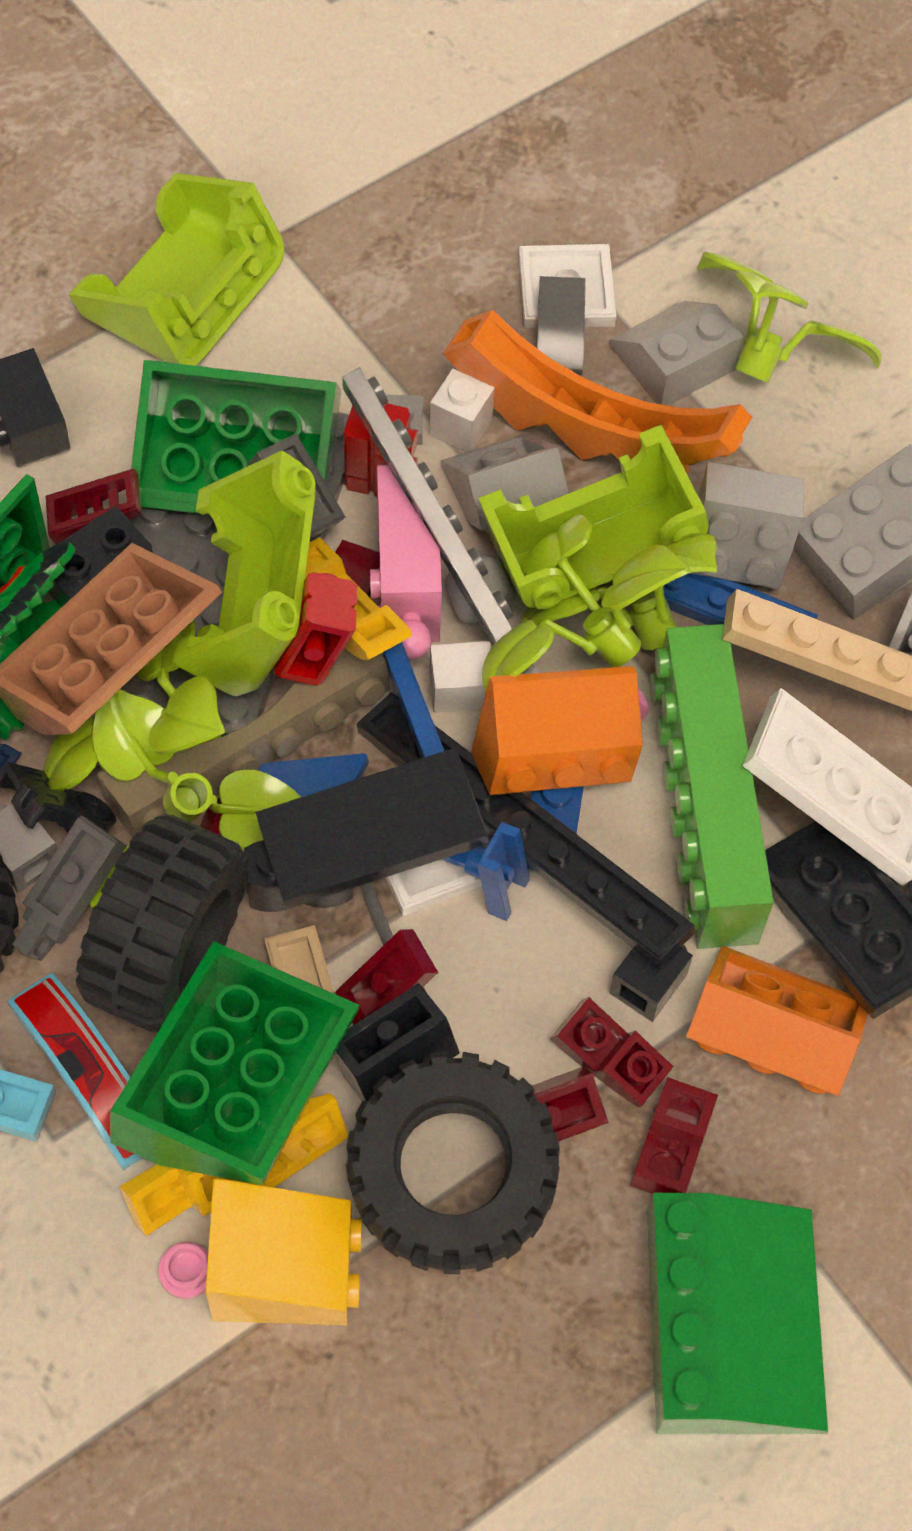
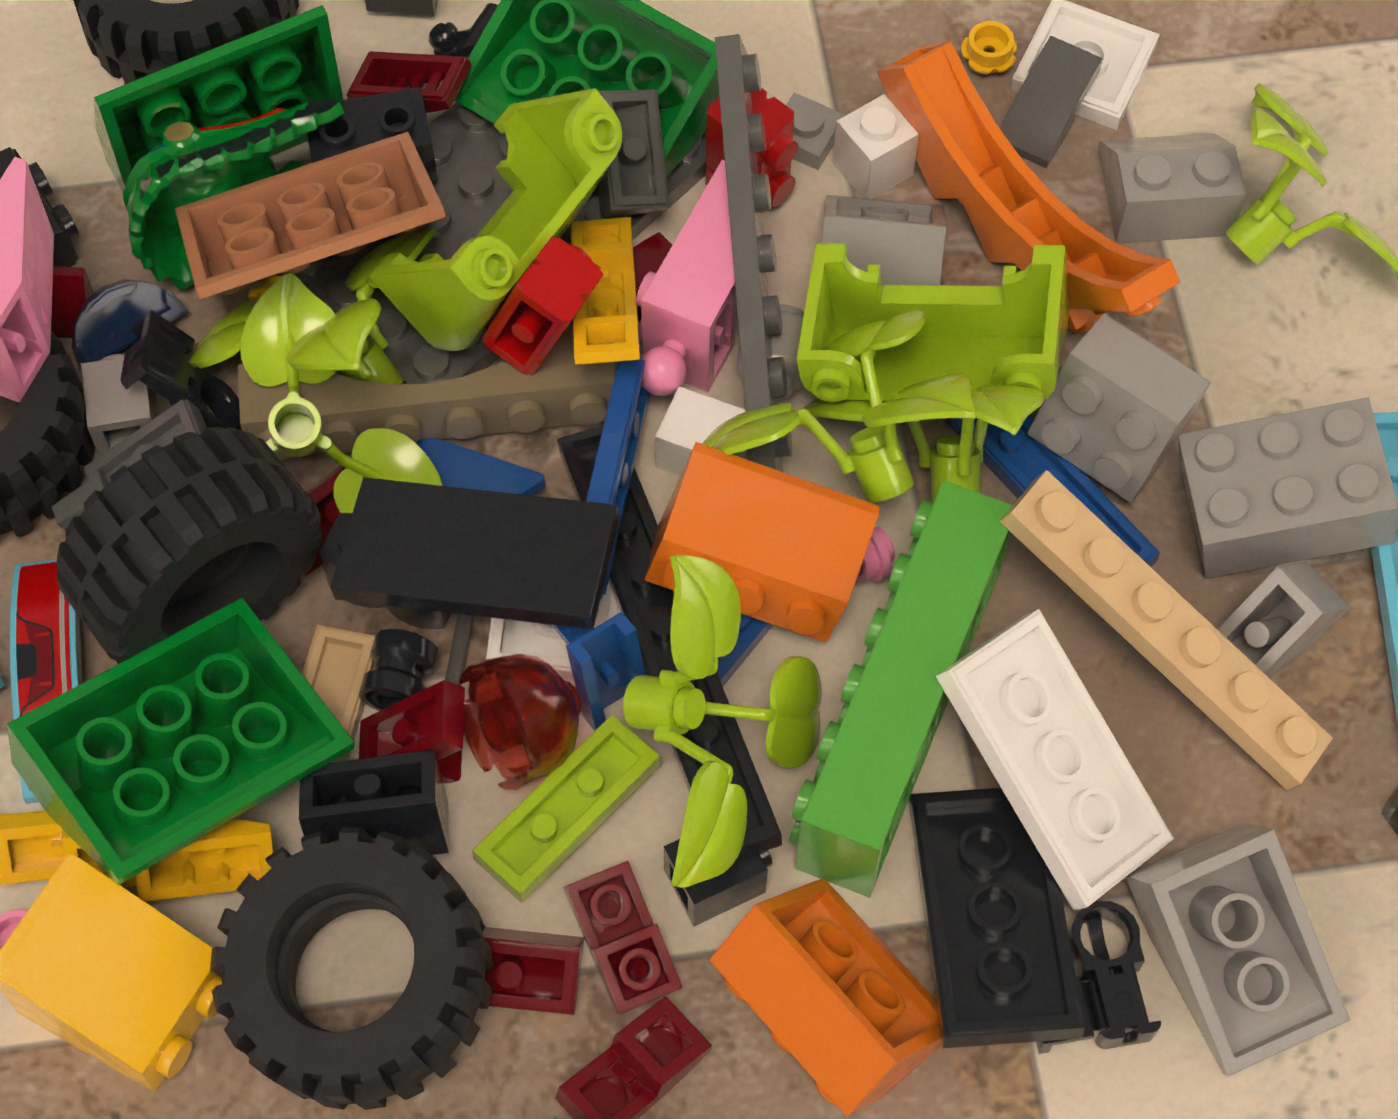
camera: 30 degrees right, 0 degrees up
none -> black wheel [359,629,438,711]
none -> black arm [428,3,498,57]
none -> clear red cylinder [459,654,581,790]
none -> lime plate [472,714,660,903]
none -> lime plant [623,555,822,888]
none -> yellow plate [961,21,1017,75]

